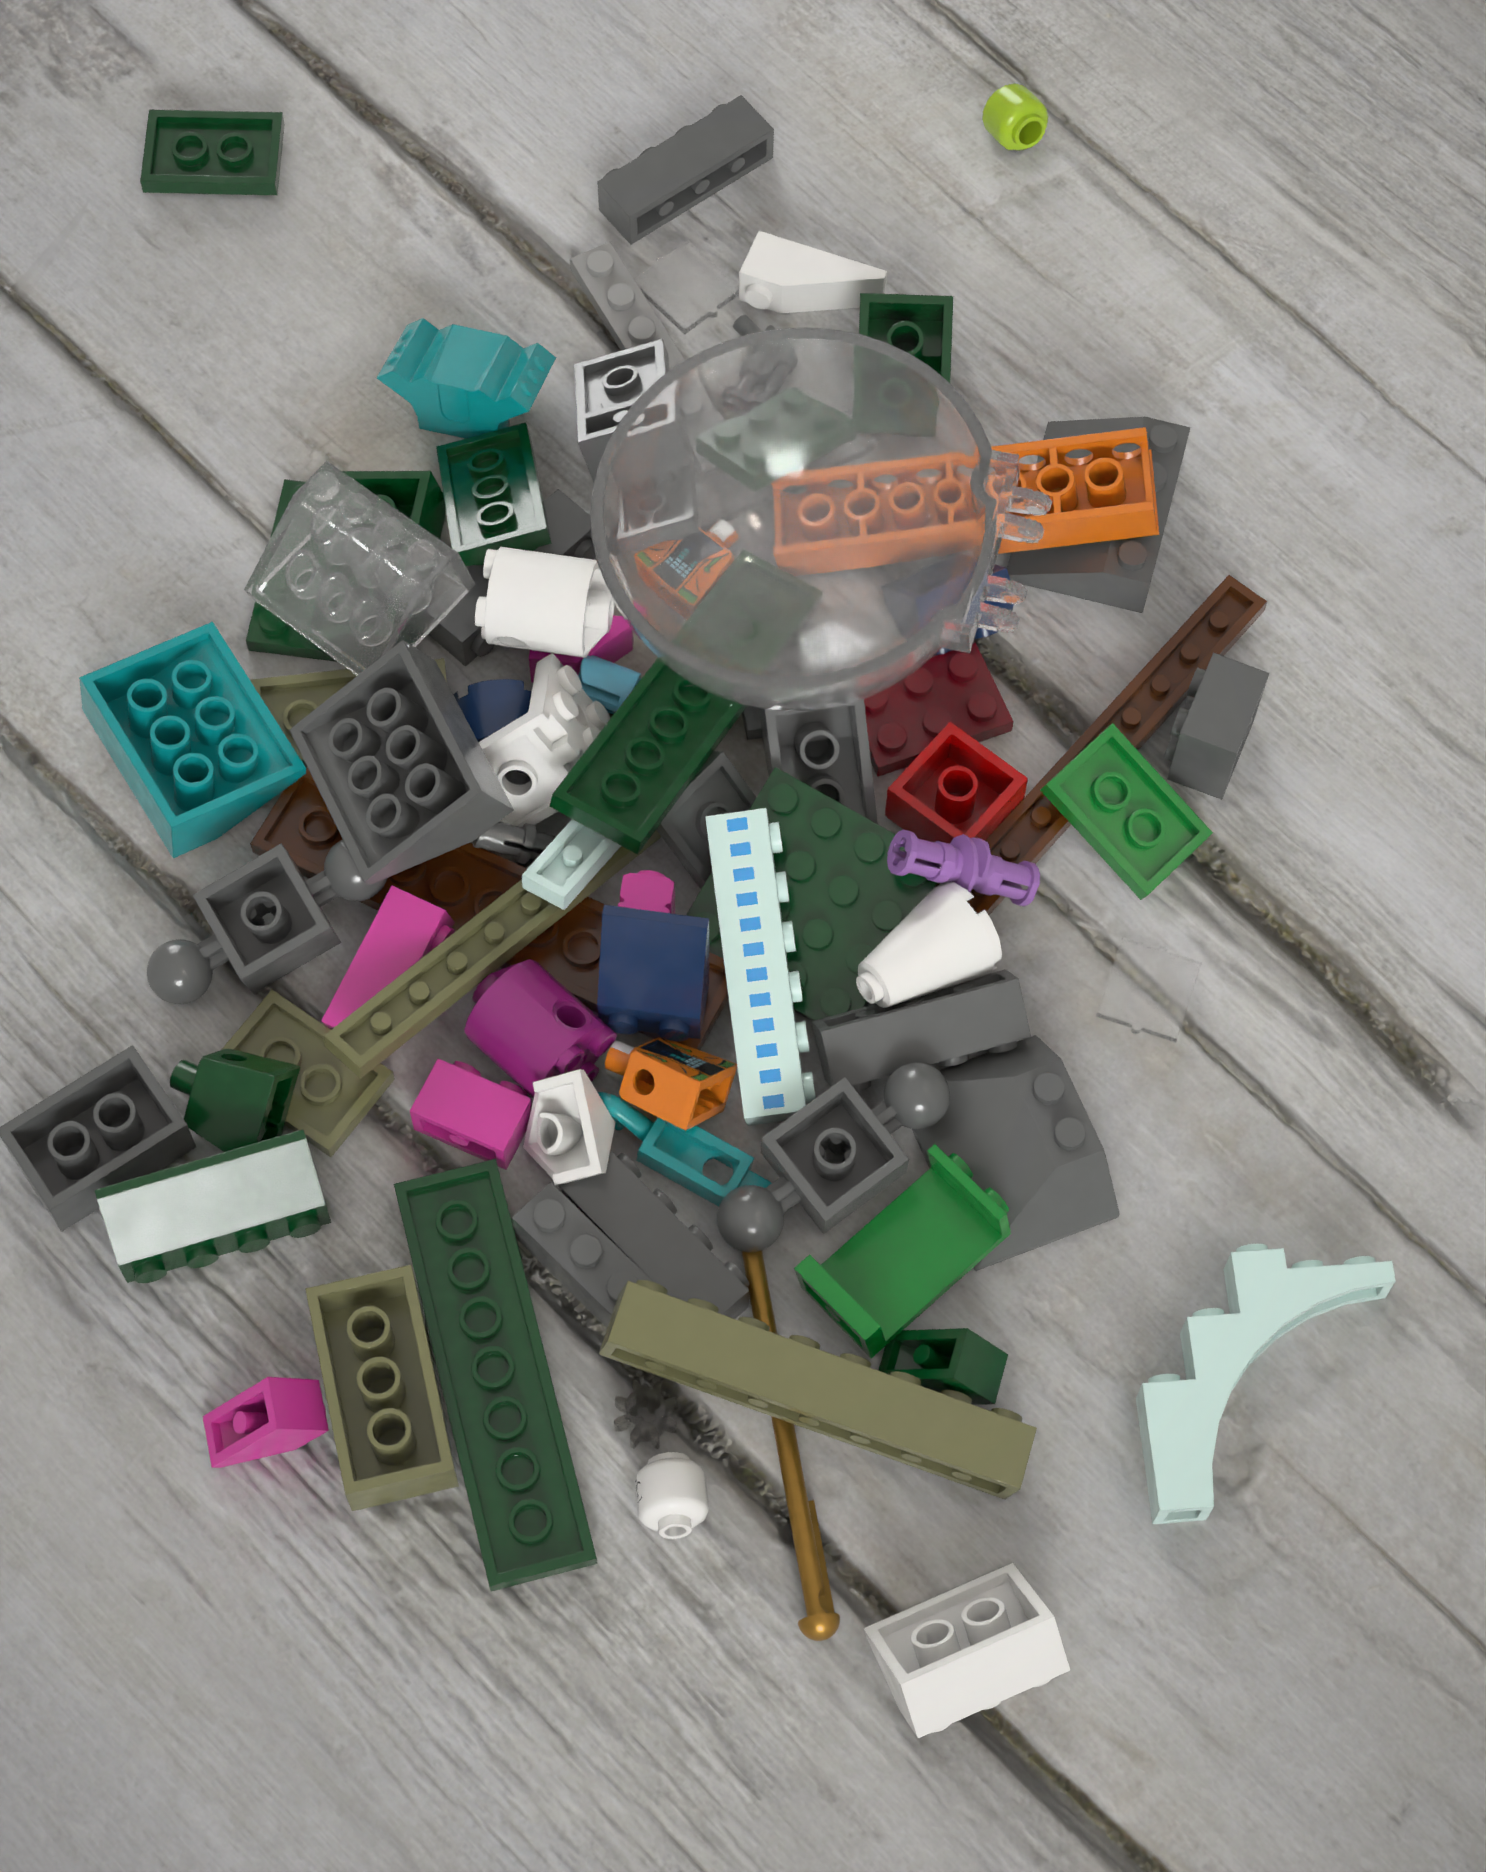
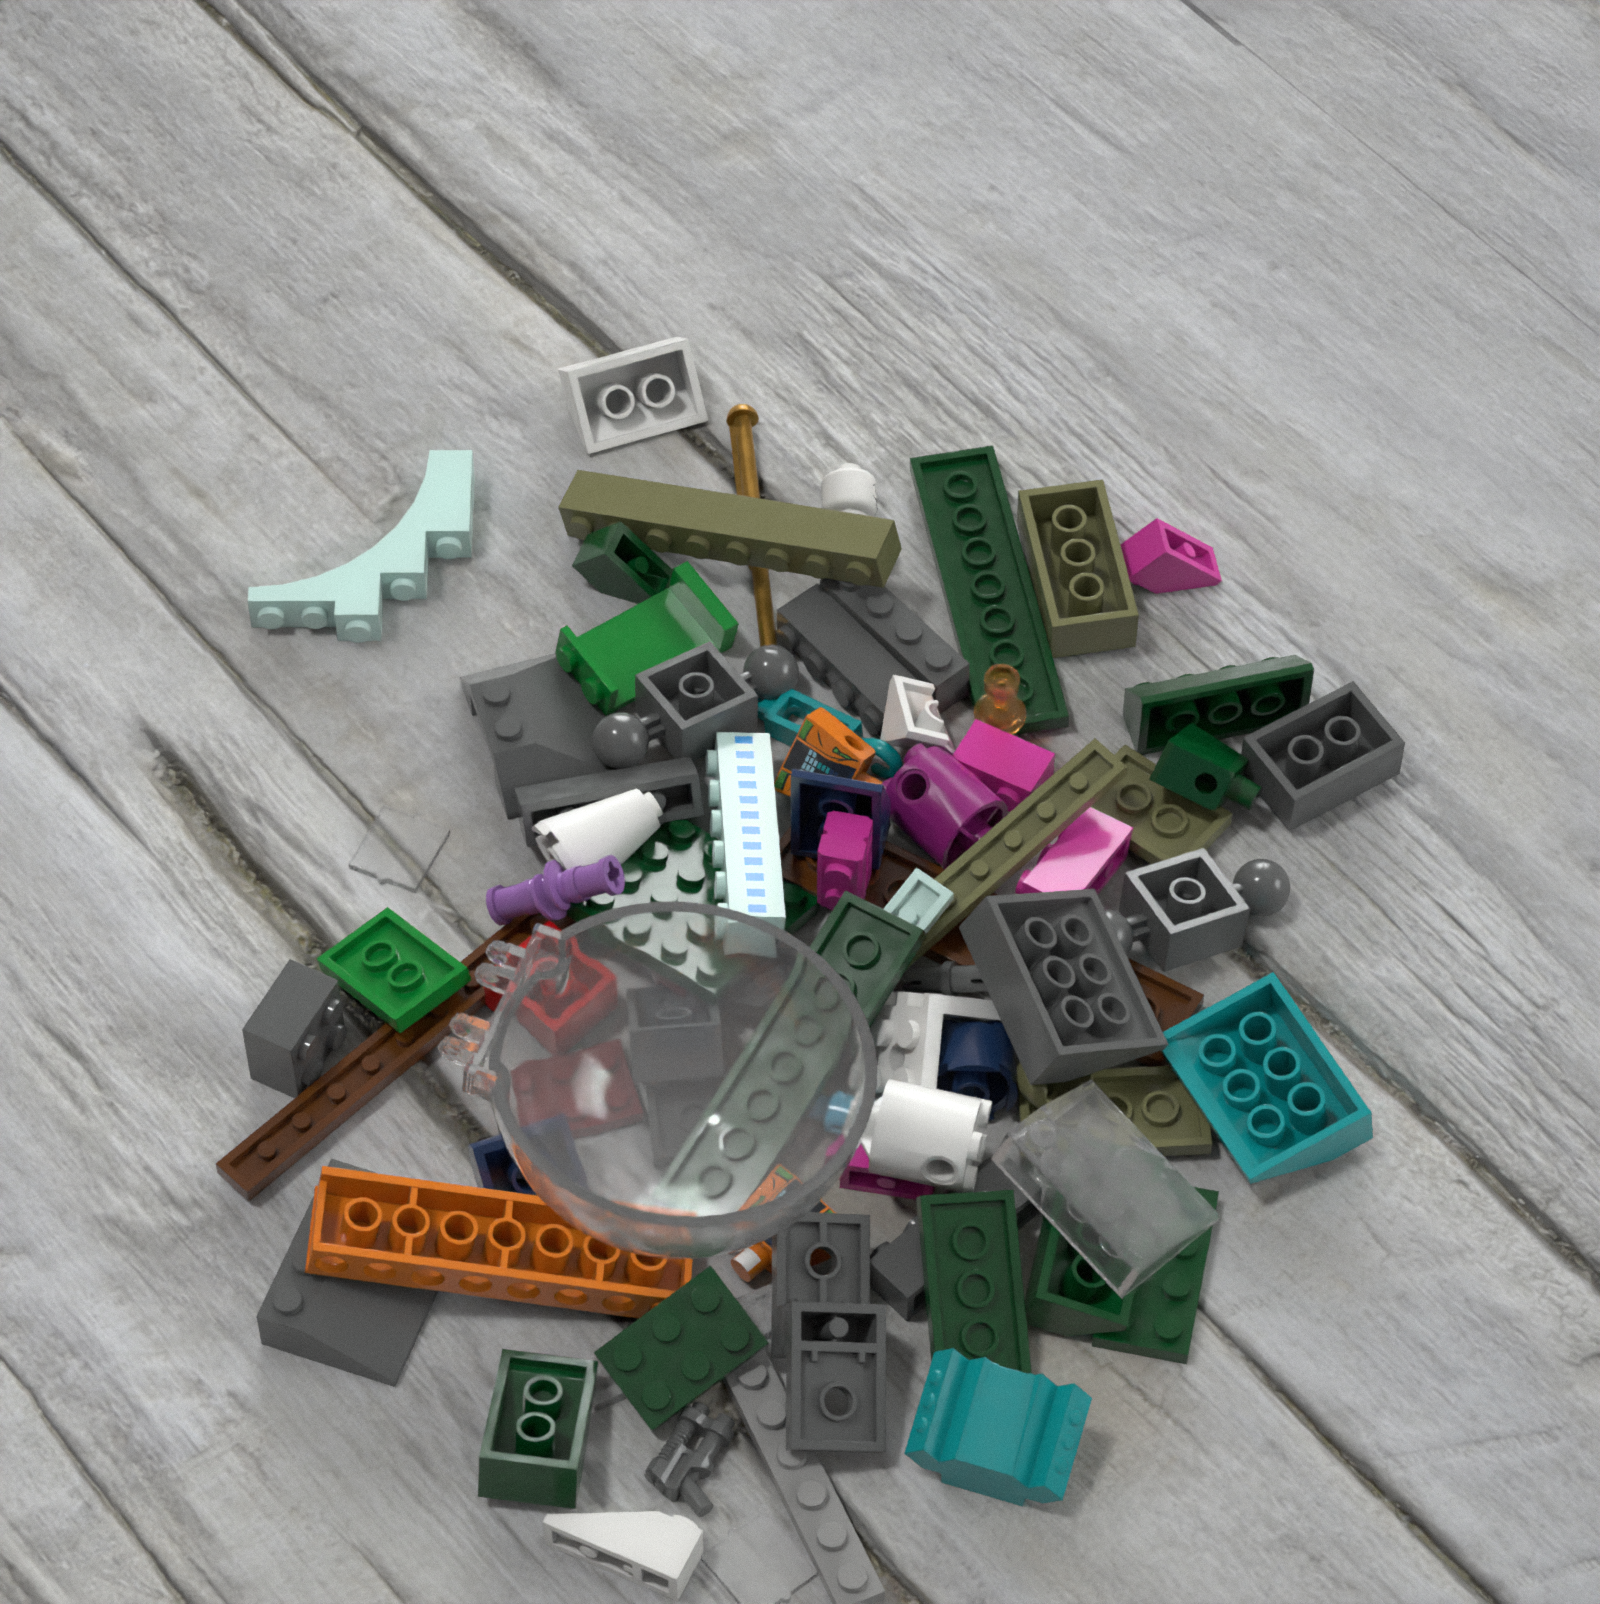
camera: 175 degrees left, 10 degrees down
none -> clear orange piece [974,664,1026,734]

